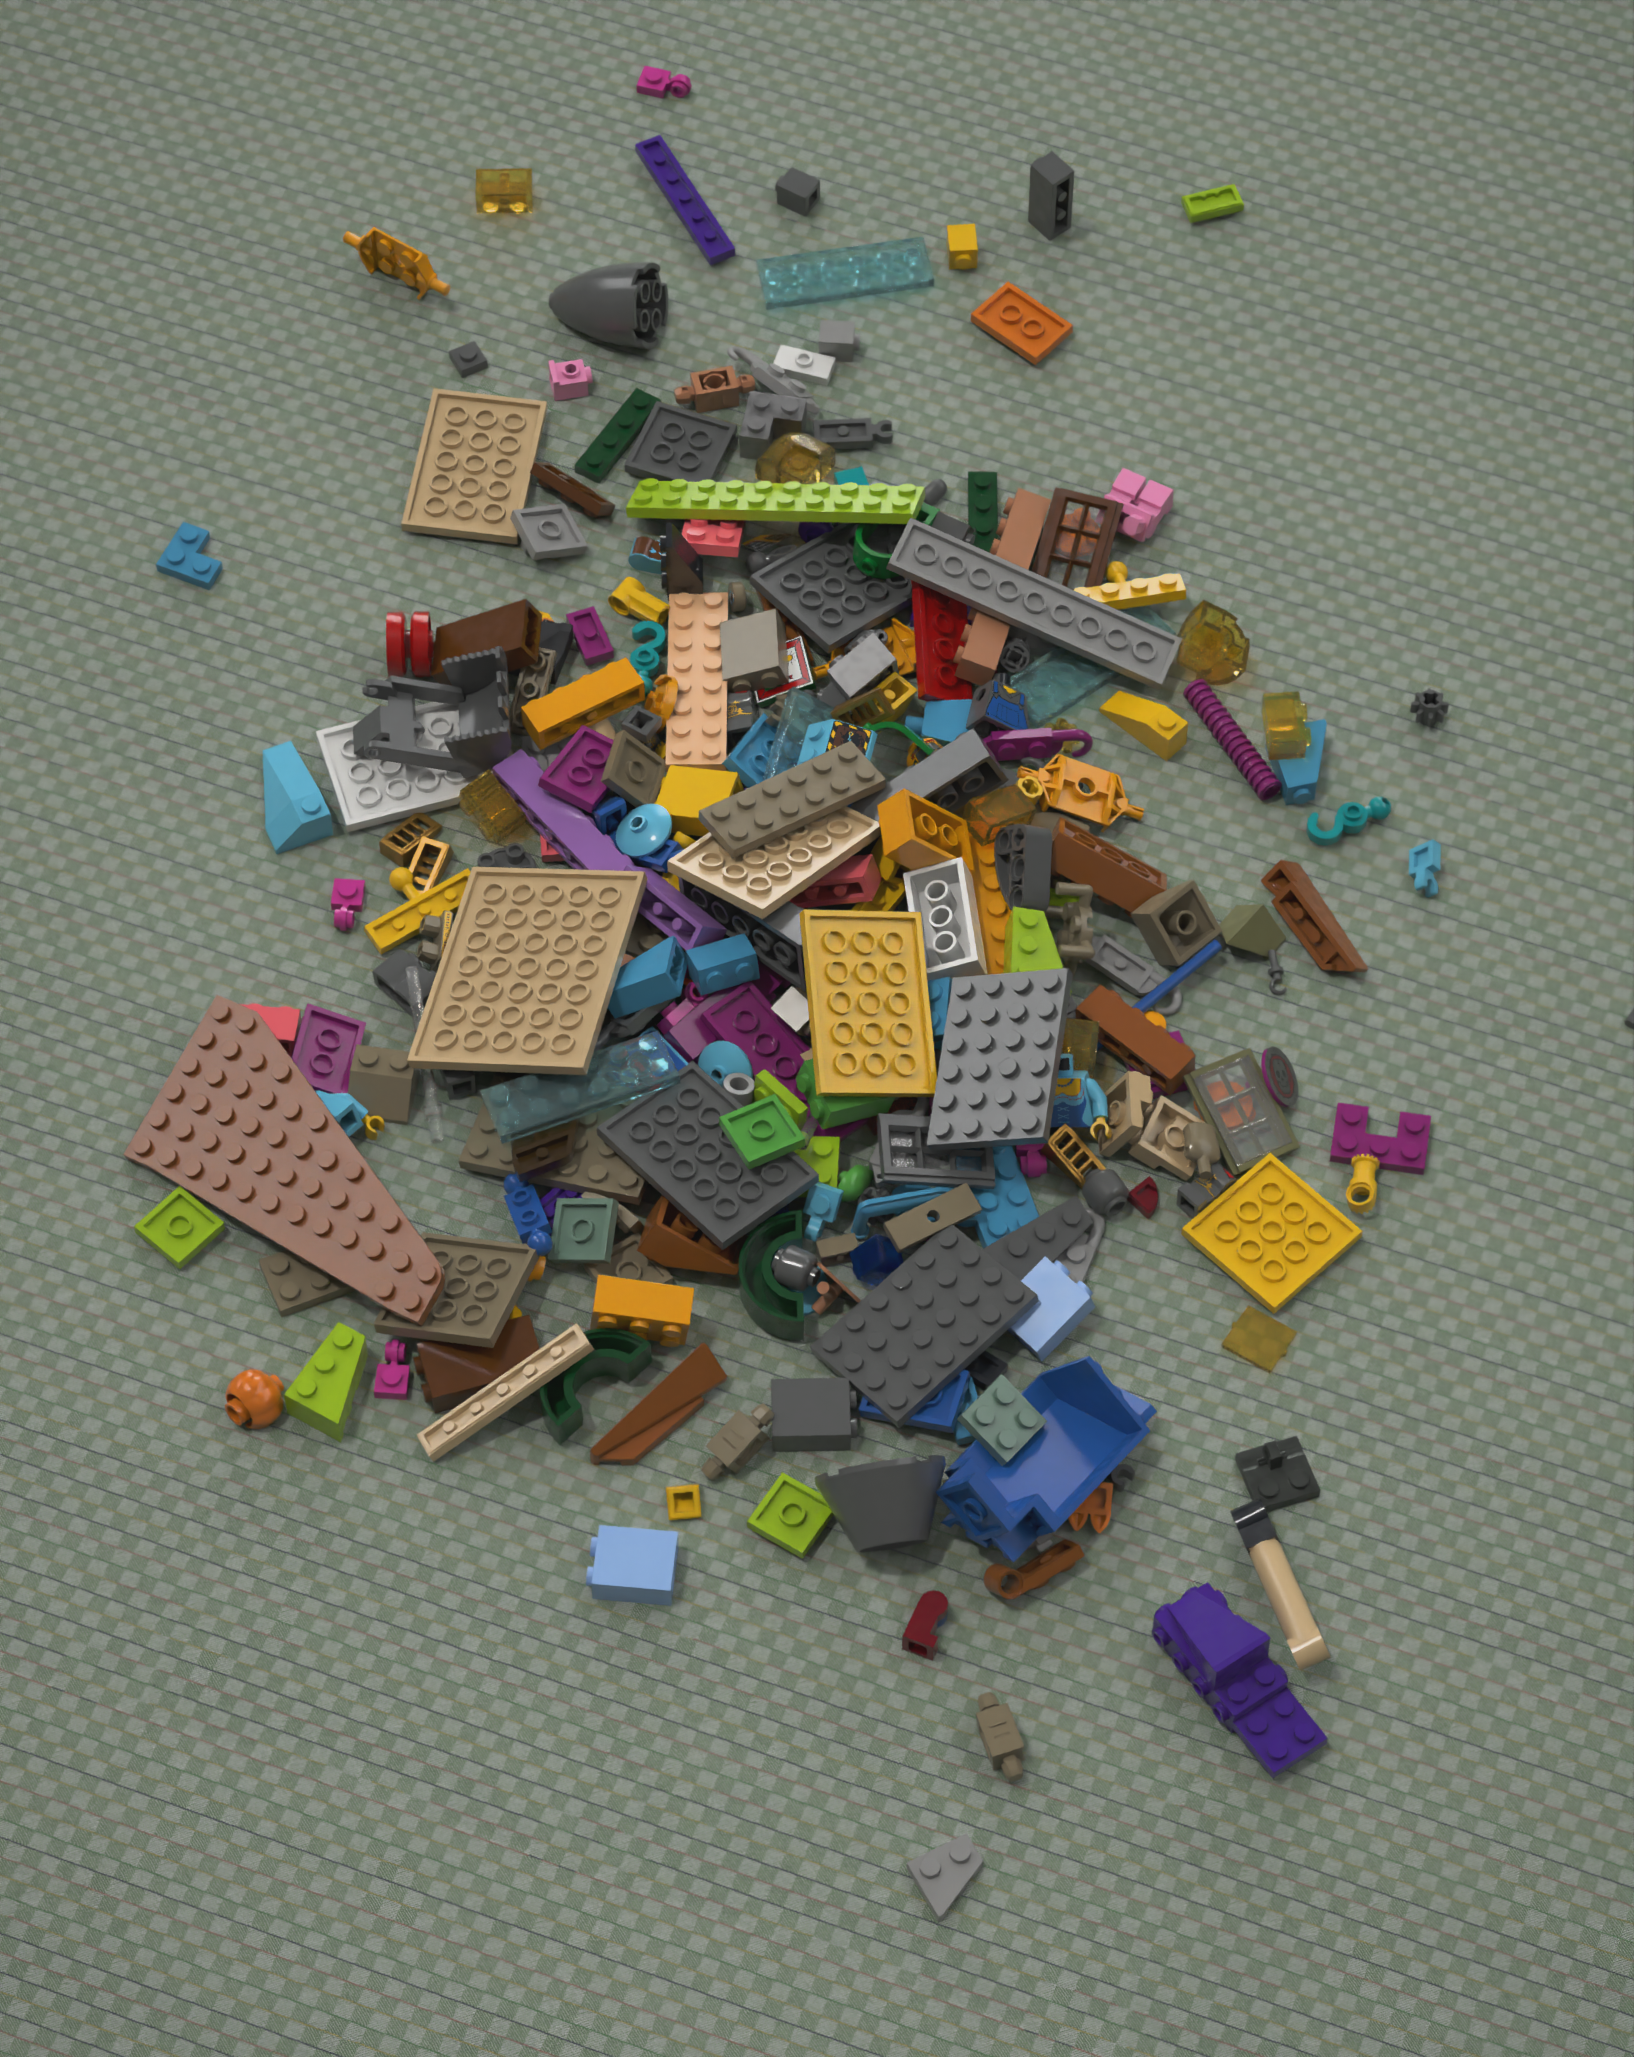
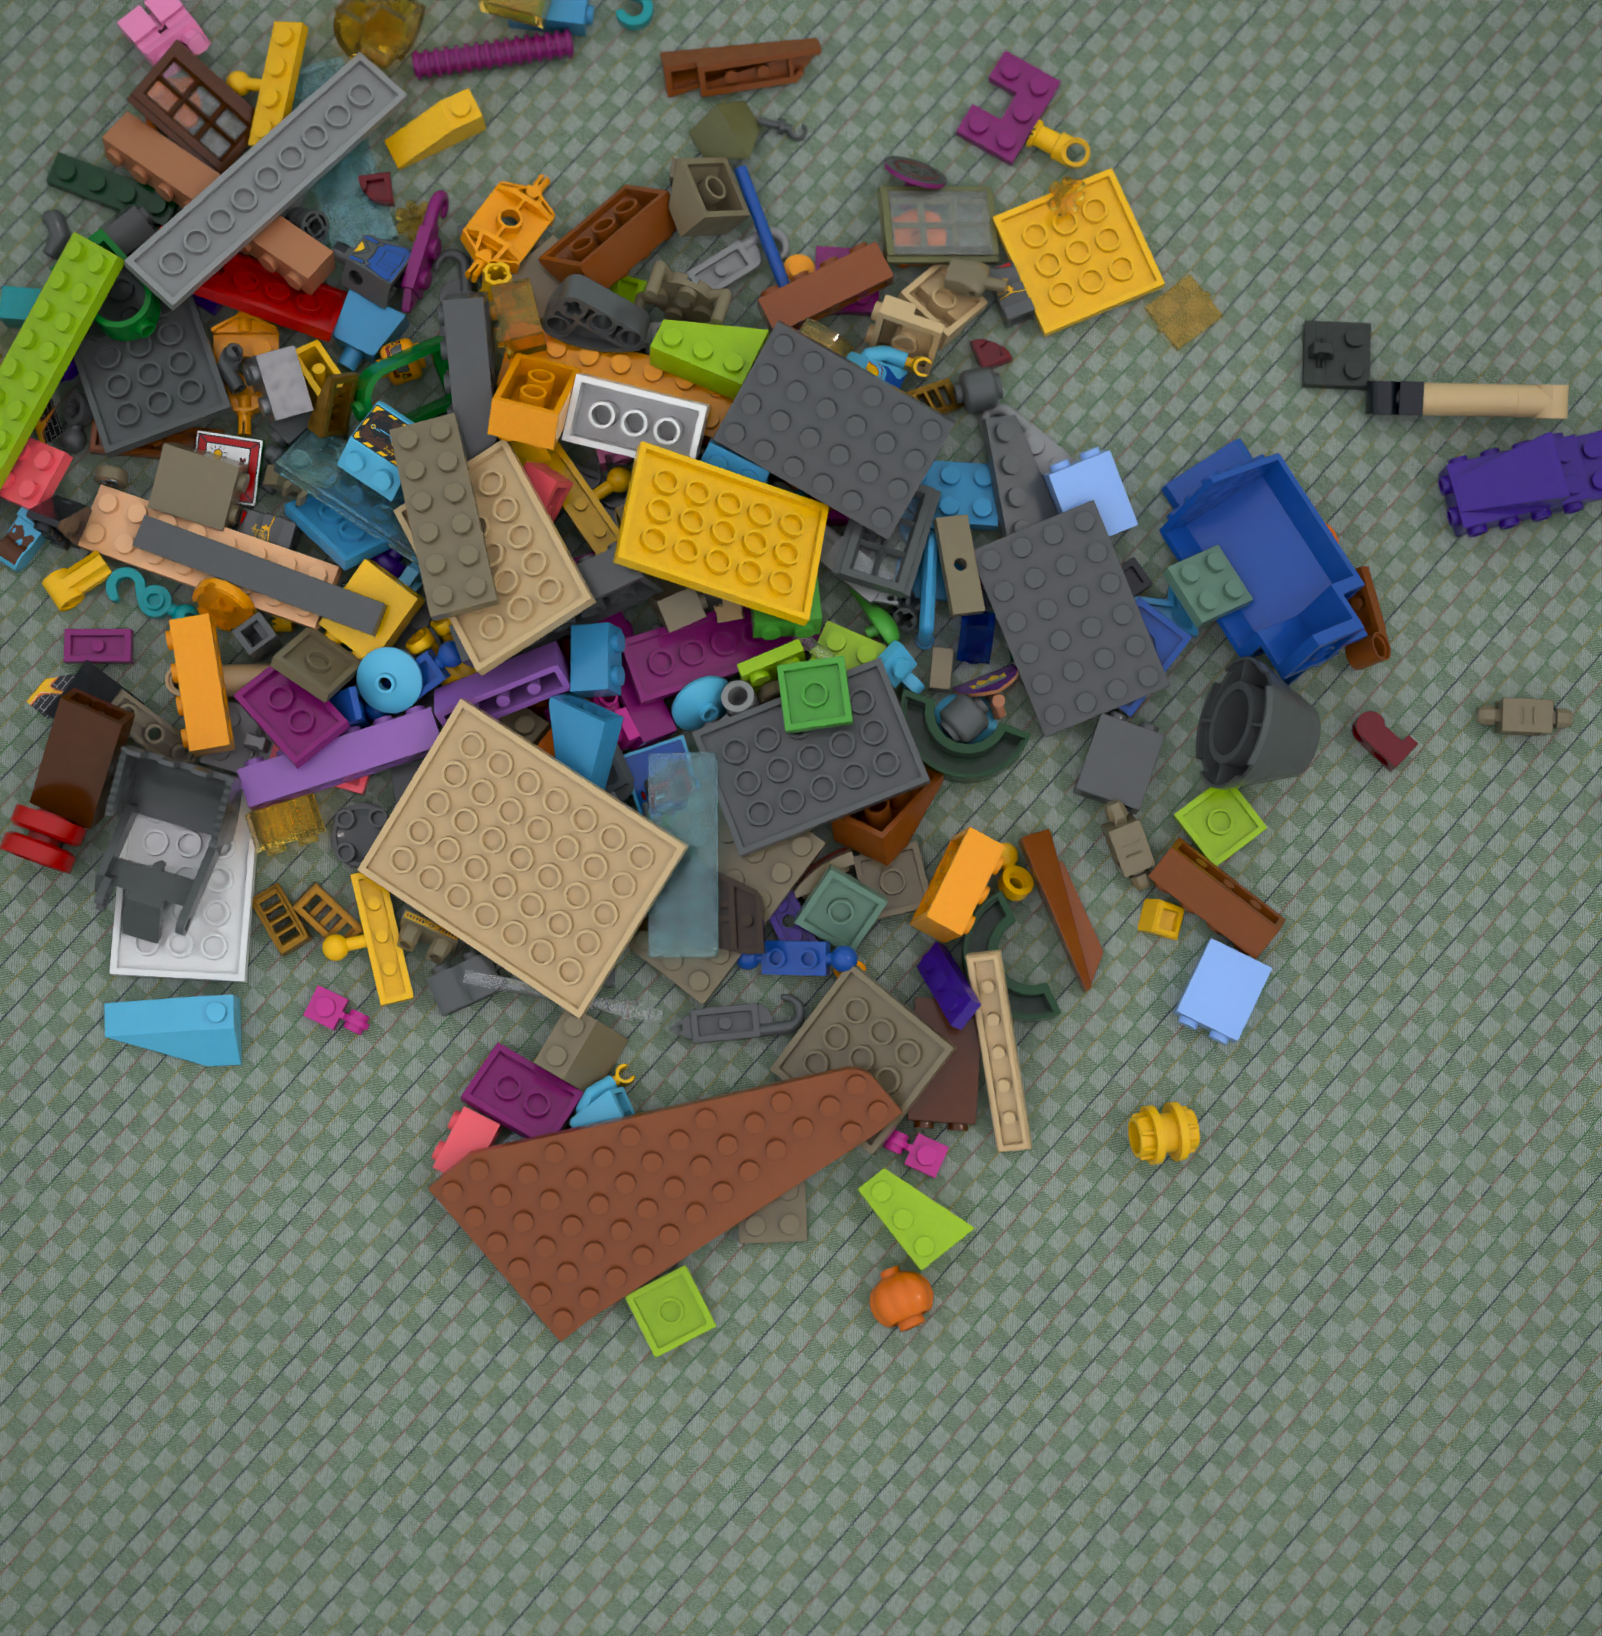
camera: 70 degrees left, 25 degrees up
none -> dark grey tile [132,515,387,637]
none -> dark red tile [357,172,395,207]
none -> dark grey plate [670,994,806,1044]
none -> dark purple plate [916,941,982,1030]
none -> yellow plate [997,842,1034,901]
none -> clear yellow plant [1047,176,1085,218]
none -> yellow piece [1128,1101,1200,1165]
none -> dark orange brick [1148,837,1286,960]

